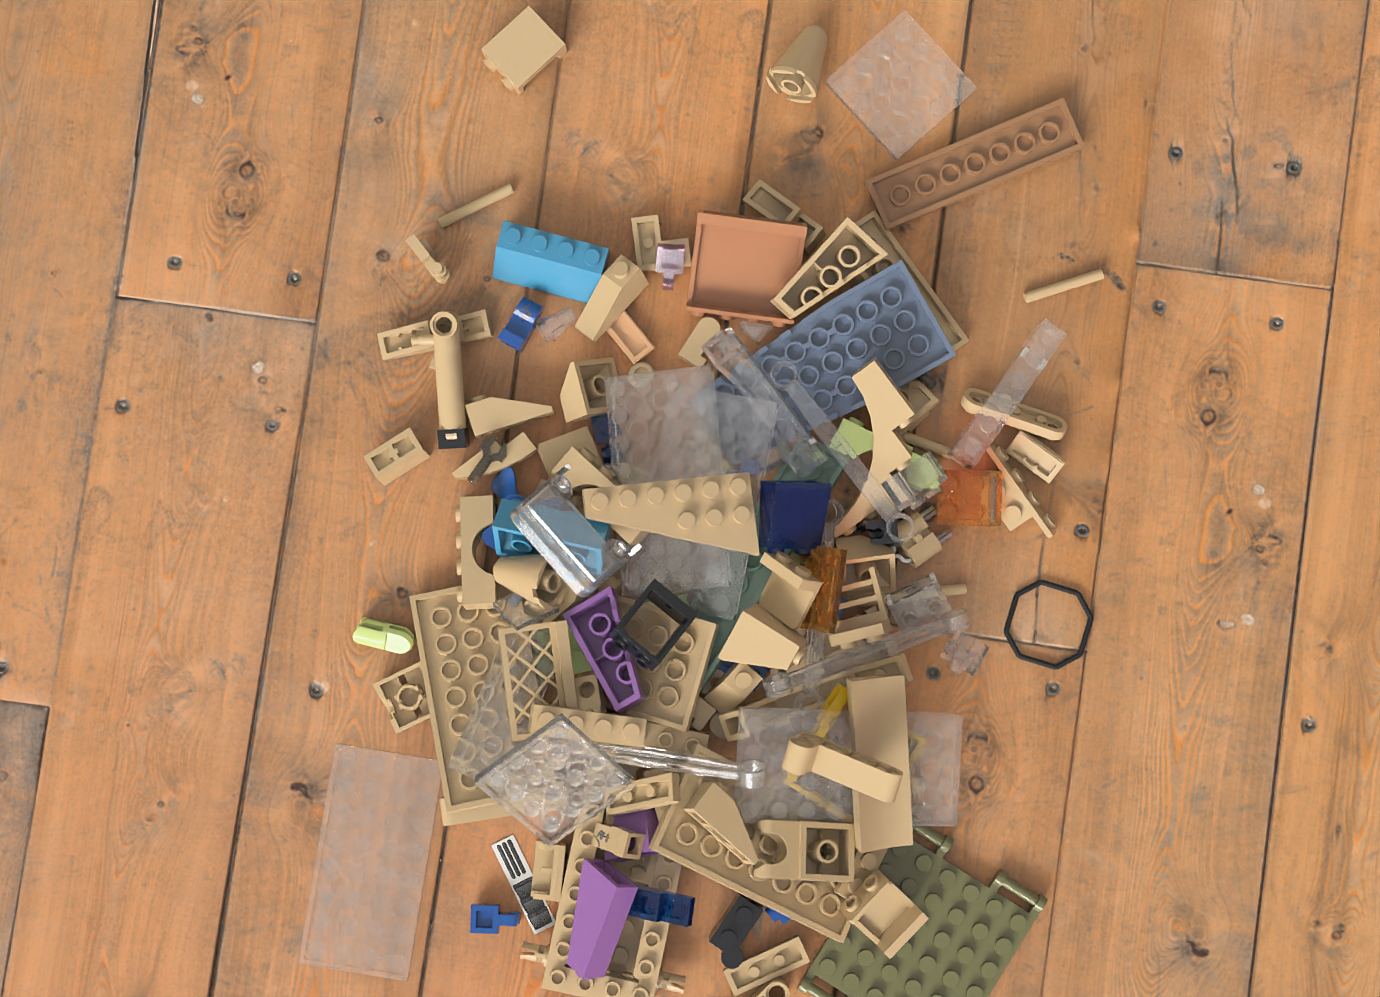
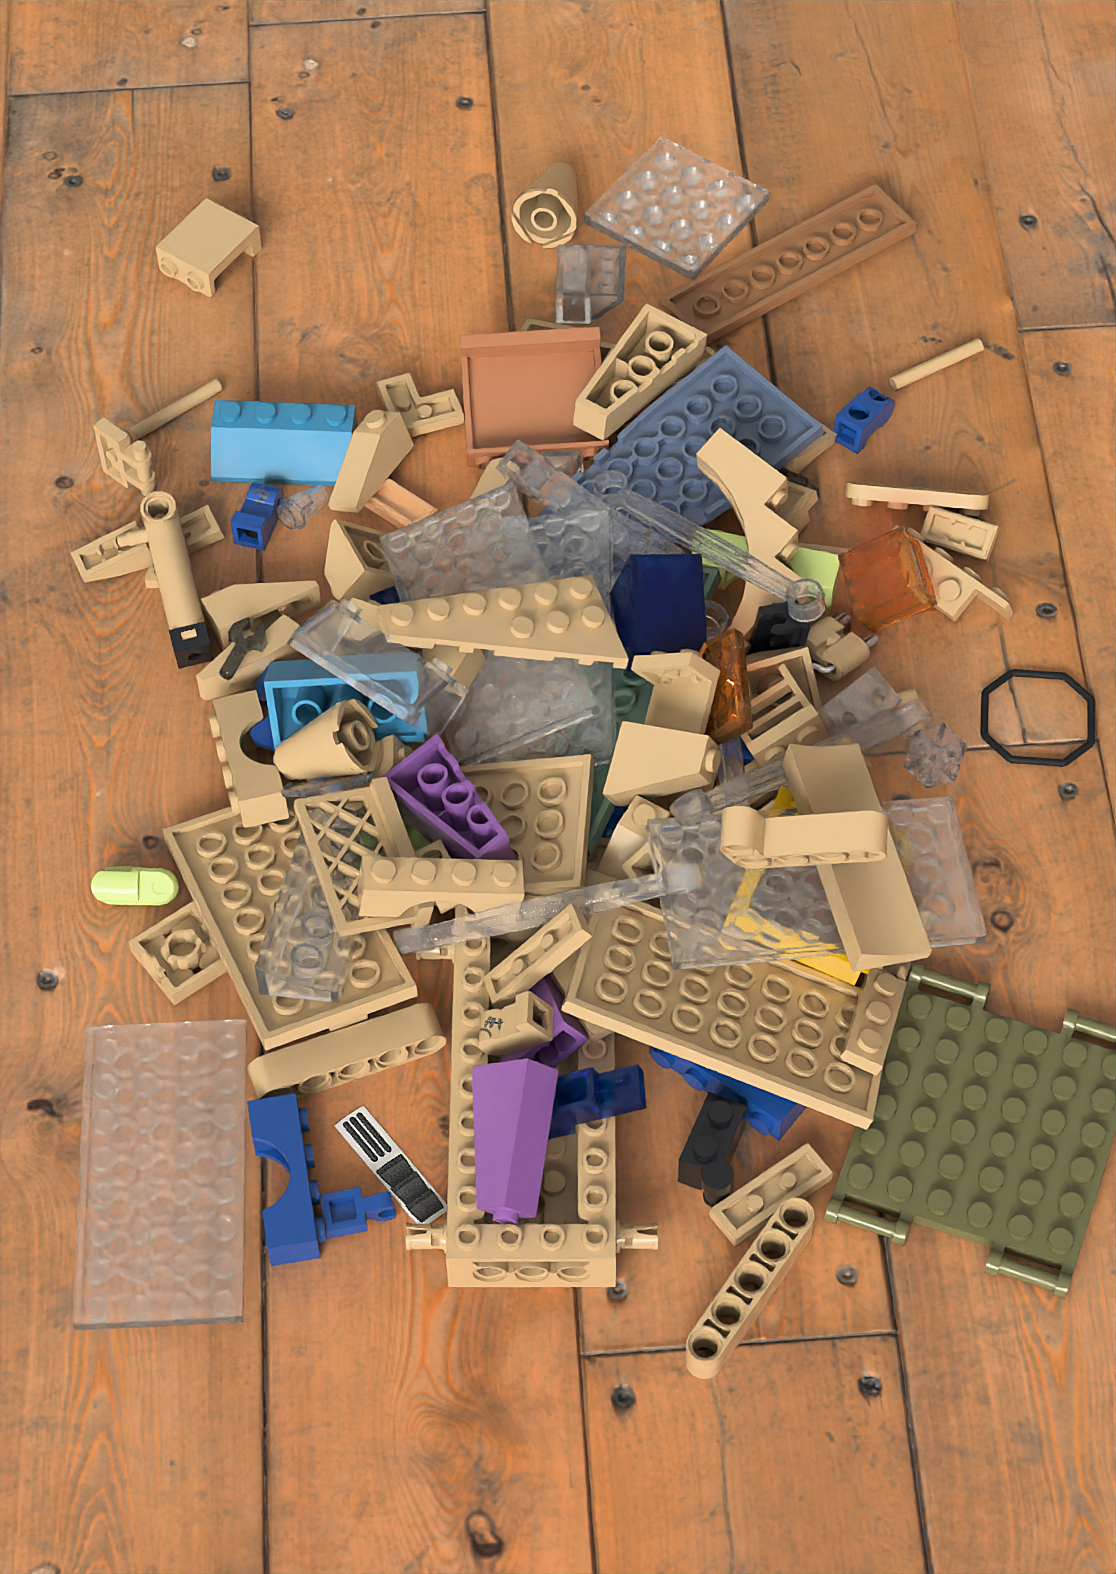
camera: 15 degrees left, 30 degrees down
tan hinge [363,427,430,486] -> none
clear plate [475,713,636,847] -> none
tan hinge [531,840,566,902] -> none
black window [608,578,698,671] -> none
plate [656,243,685,291] -> none
tan slope [683,781,758,865] -> none
tan brick [753,820,855,882] -> none
tan panel [839,868,929,959] -> none
clear brick [881,451,948,512] -> none
clear arch [947,318,1067,470] -> none
none -> blue arch [247,1093,326,1266]
none -> clear slope [555,244,626,324]
none -> blue leg [833,387,895,454]

